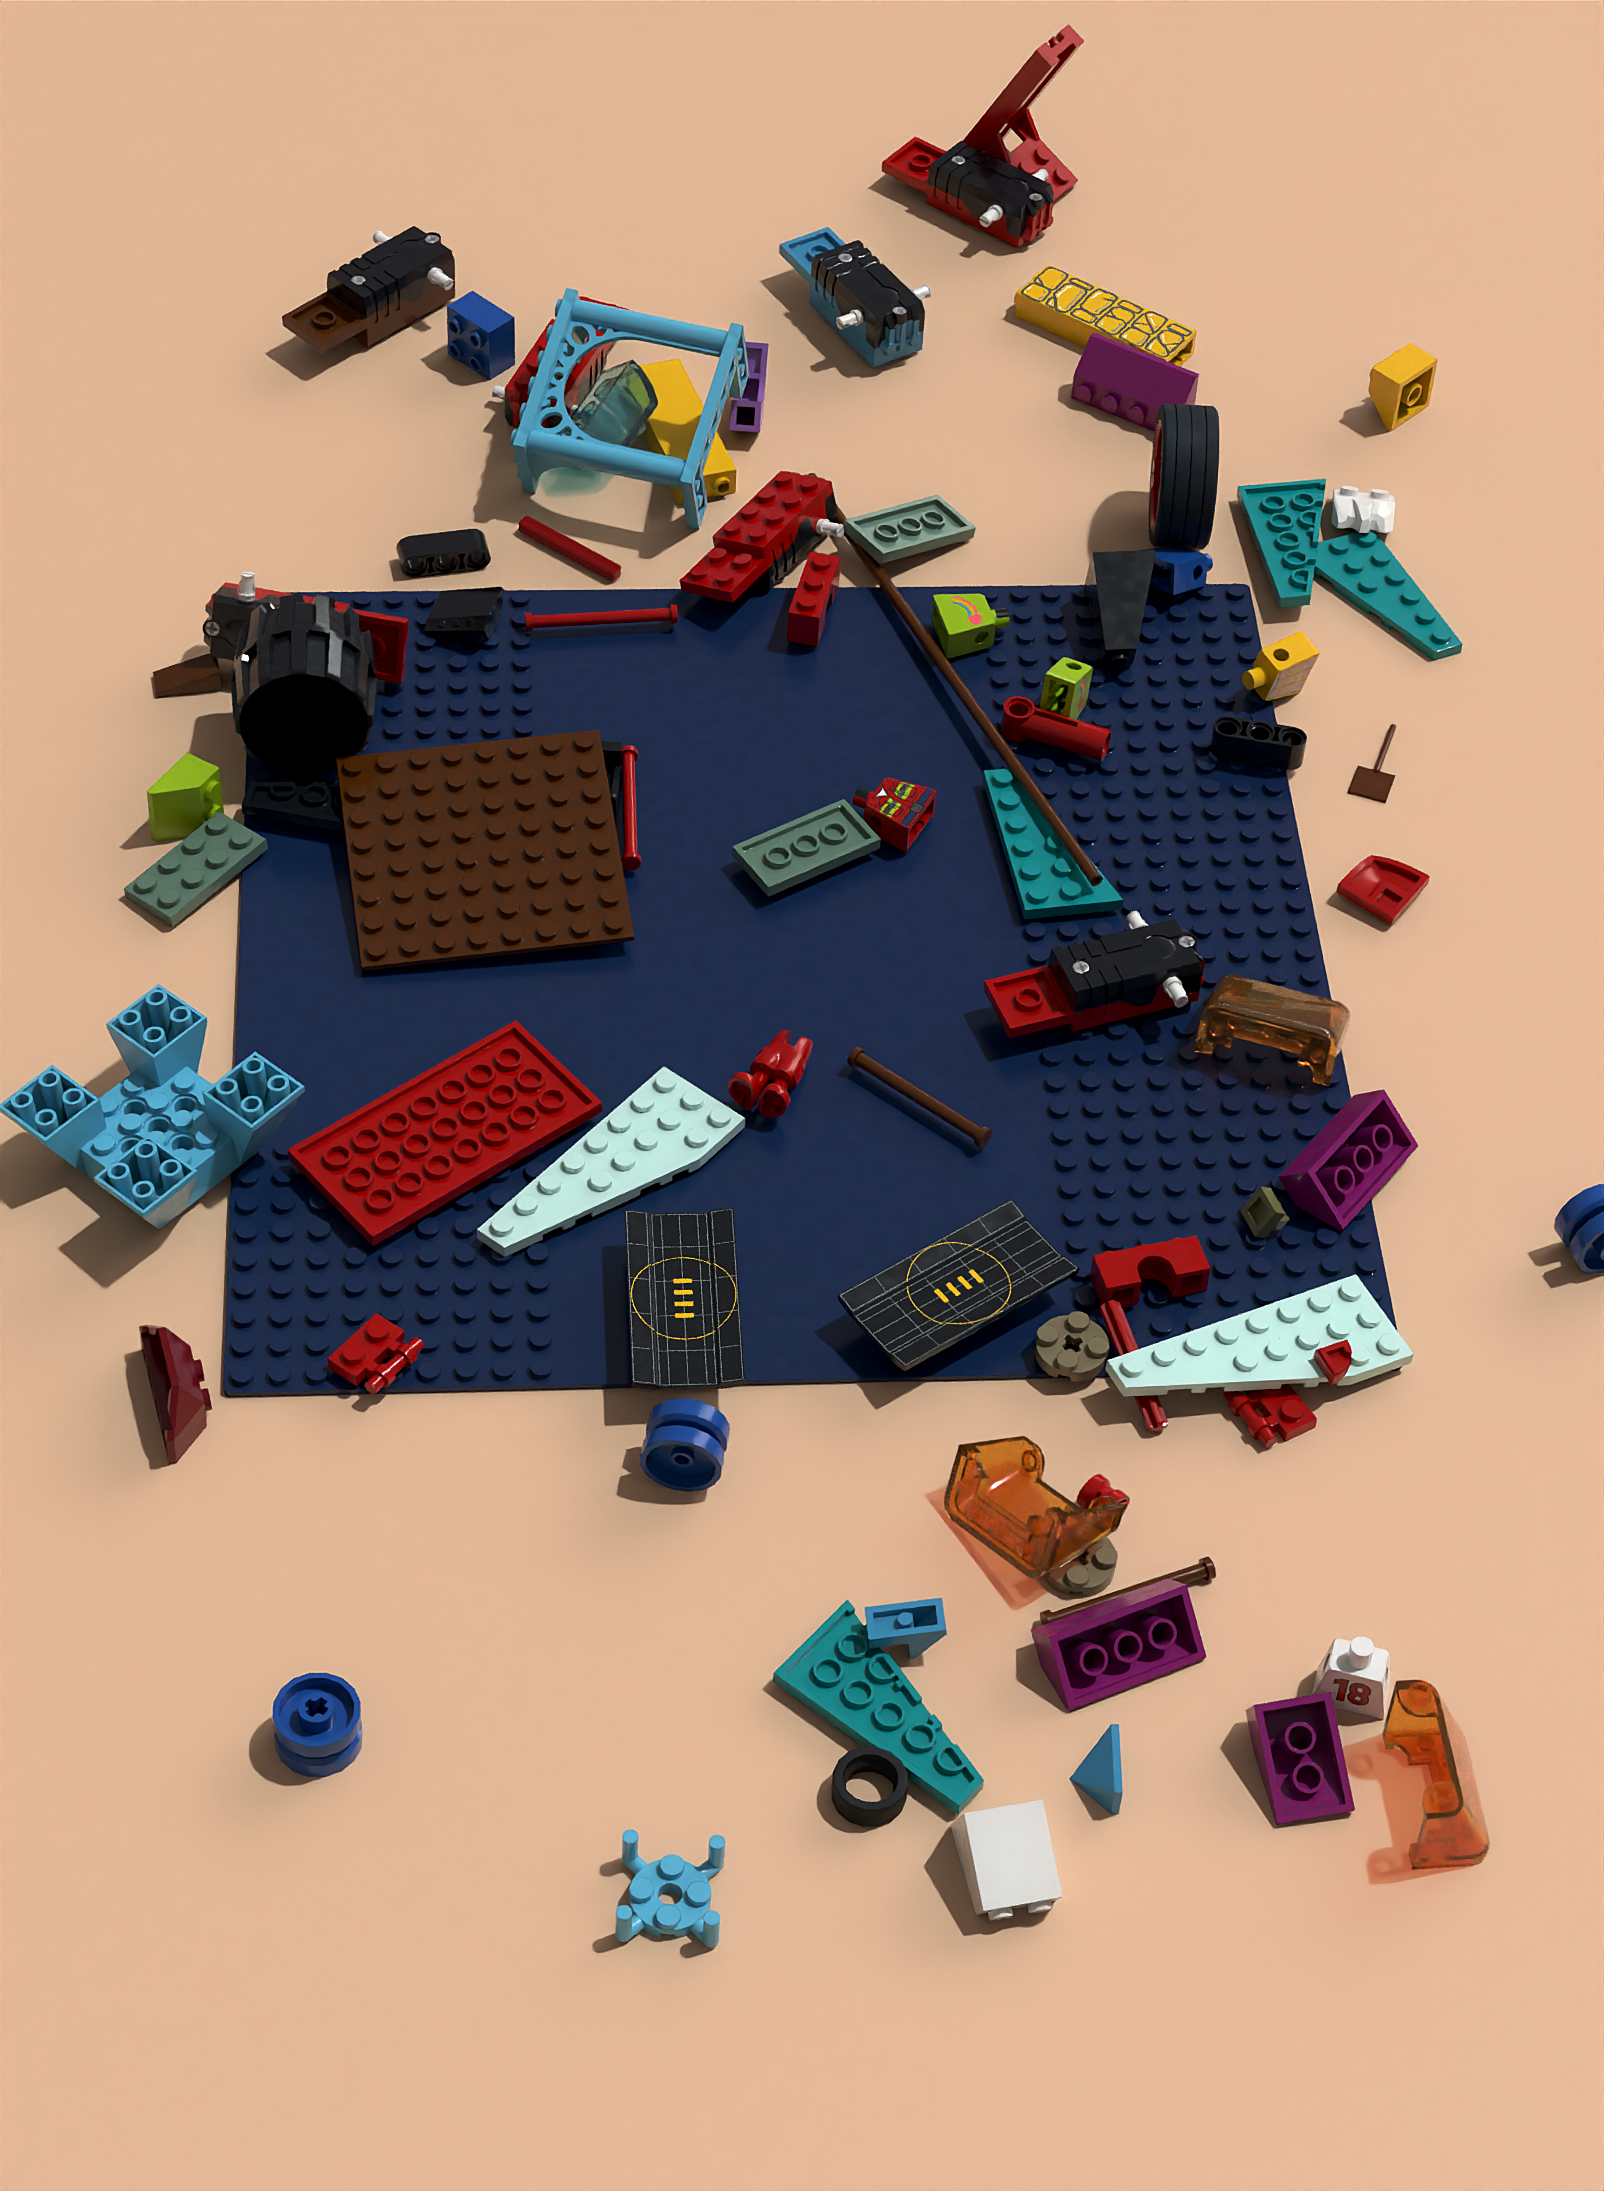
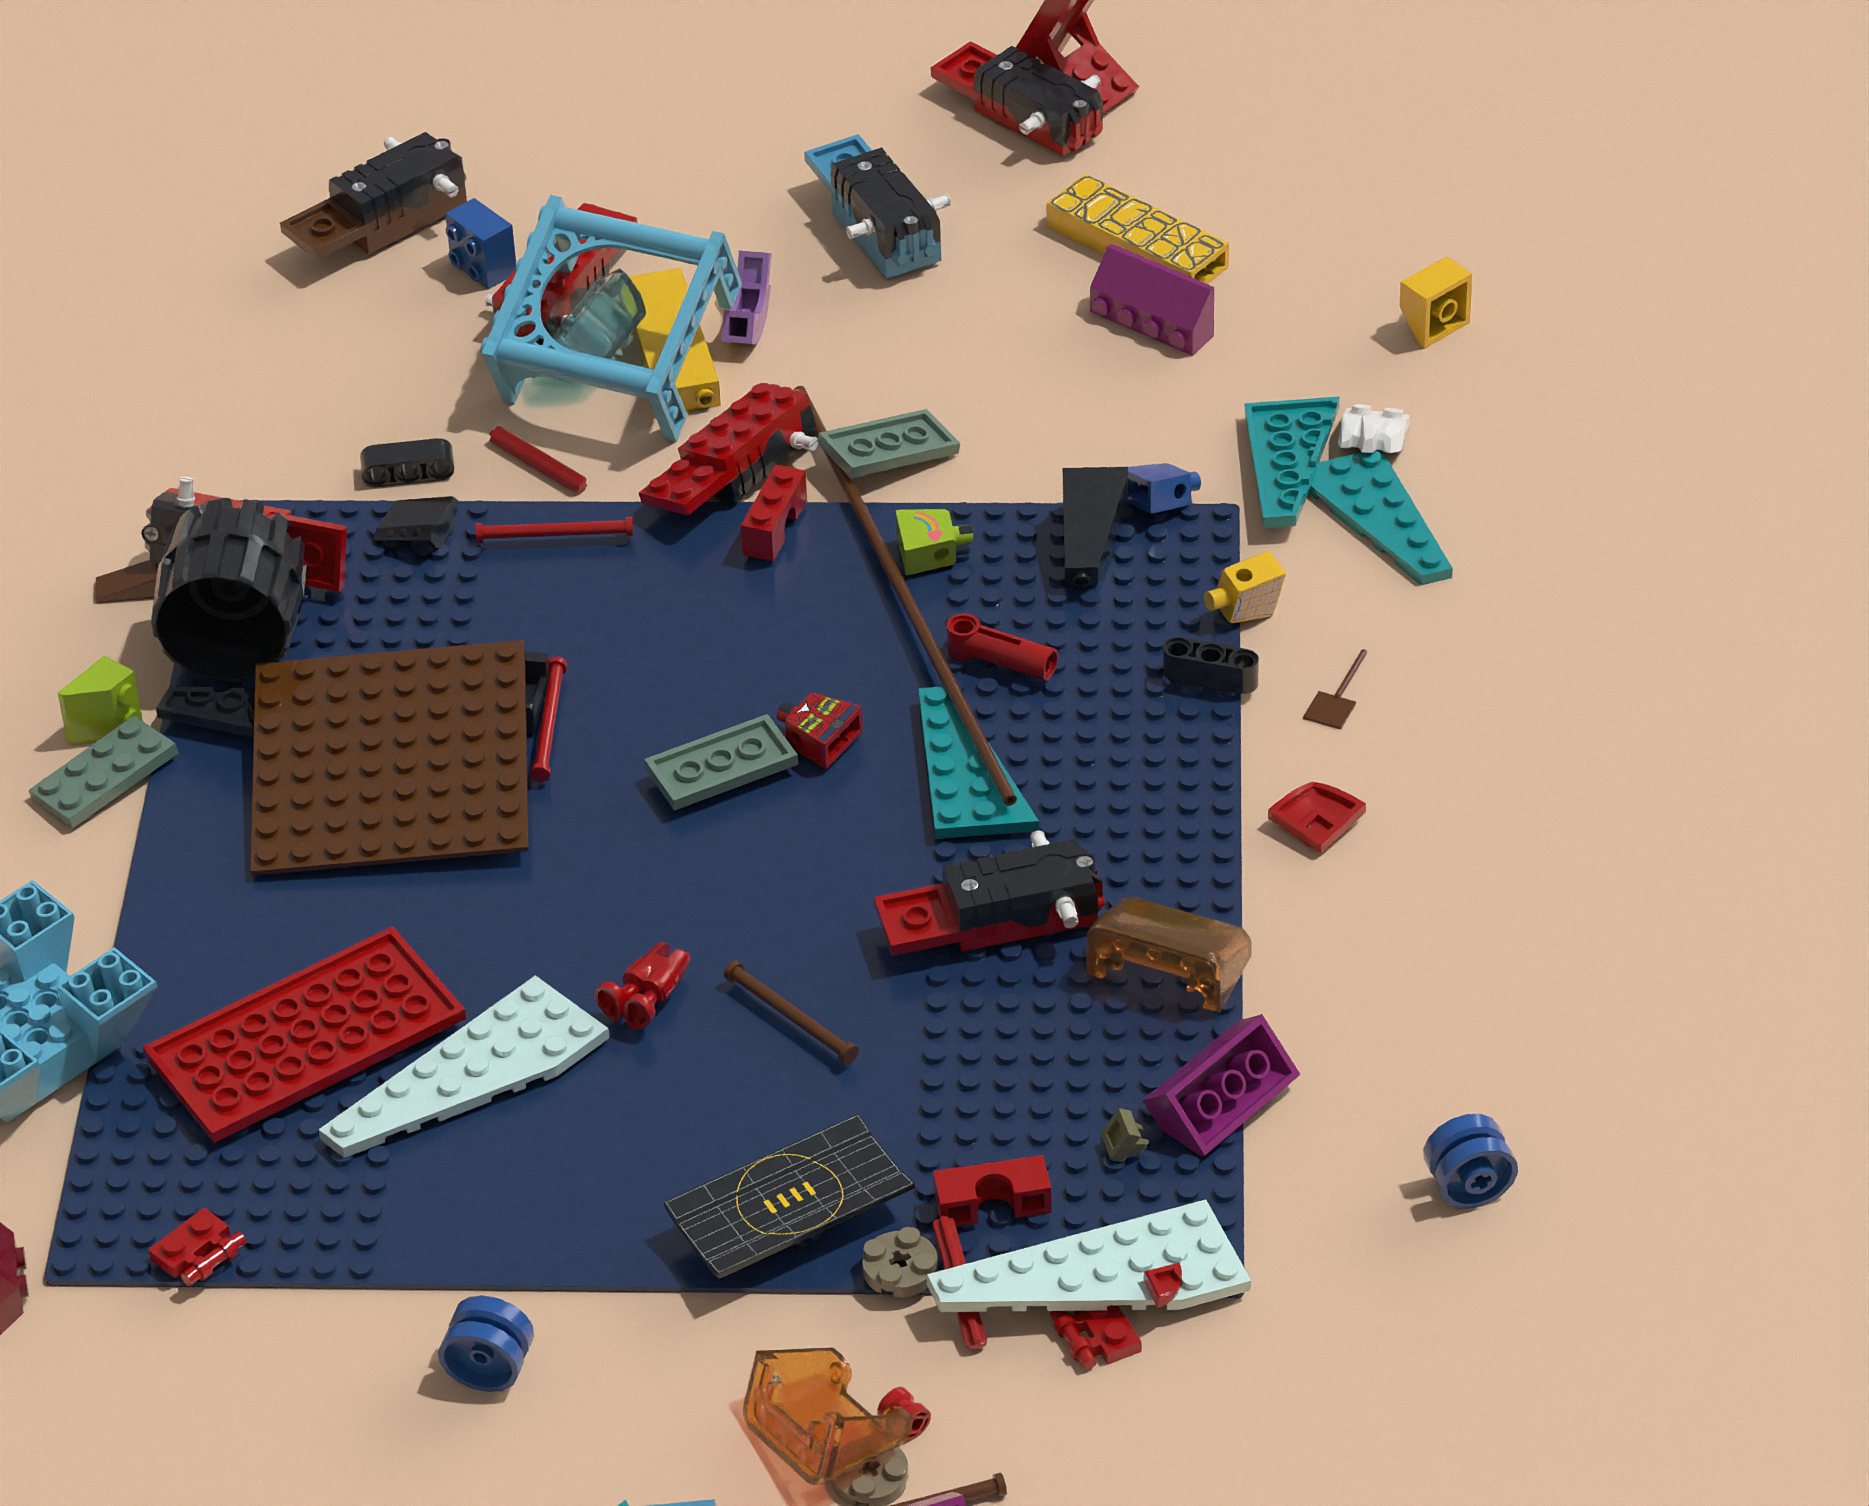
camera: 10 degrees right, 5 degrees down
black hinge [624,1207,745,1390] -> none
lime torso [1039,657,1093,719] -> none
black wheel [1149,403,1219,549] -> none

